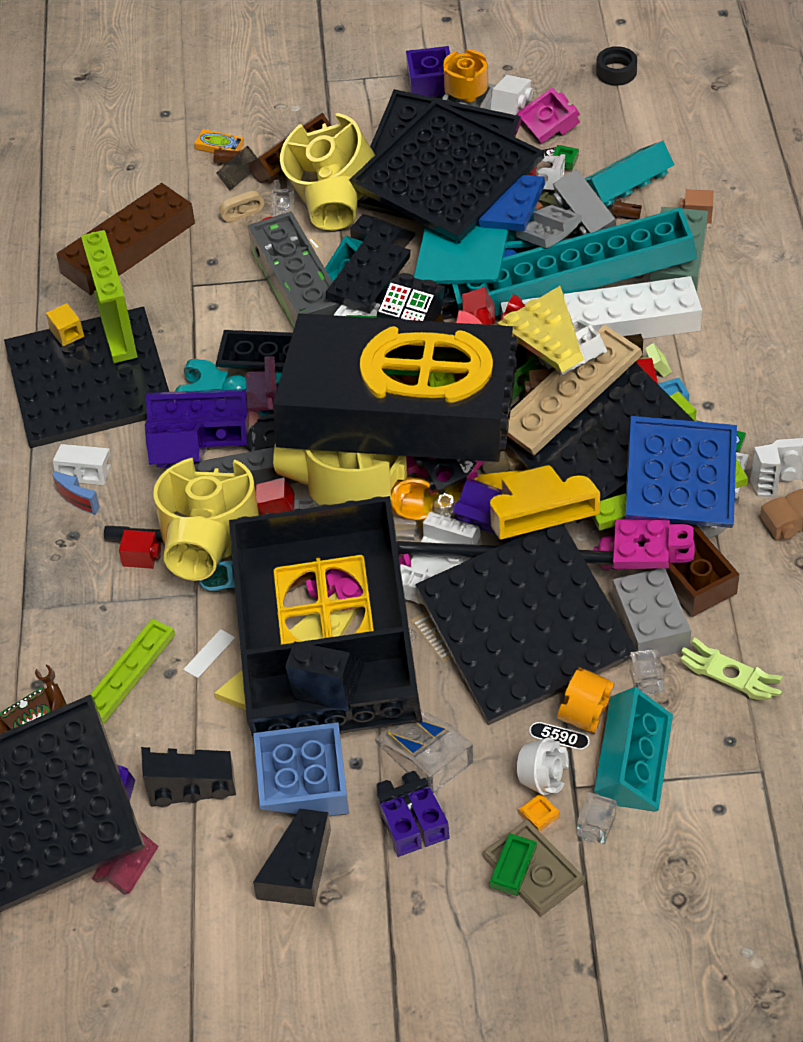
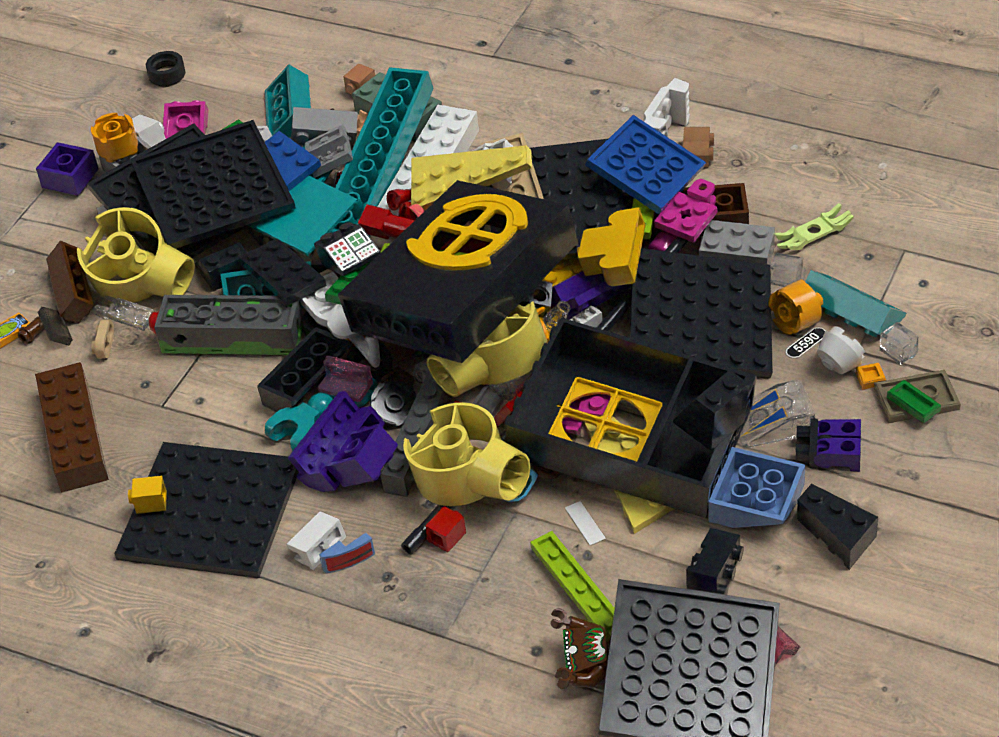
camera: 60 degrees left, 5 degrees down
lime panel [81,230,138,363] -> none

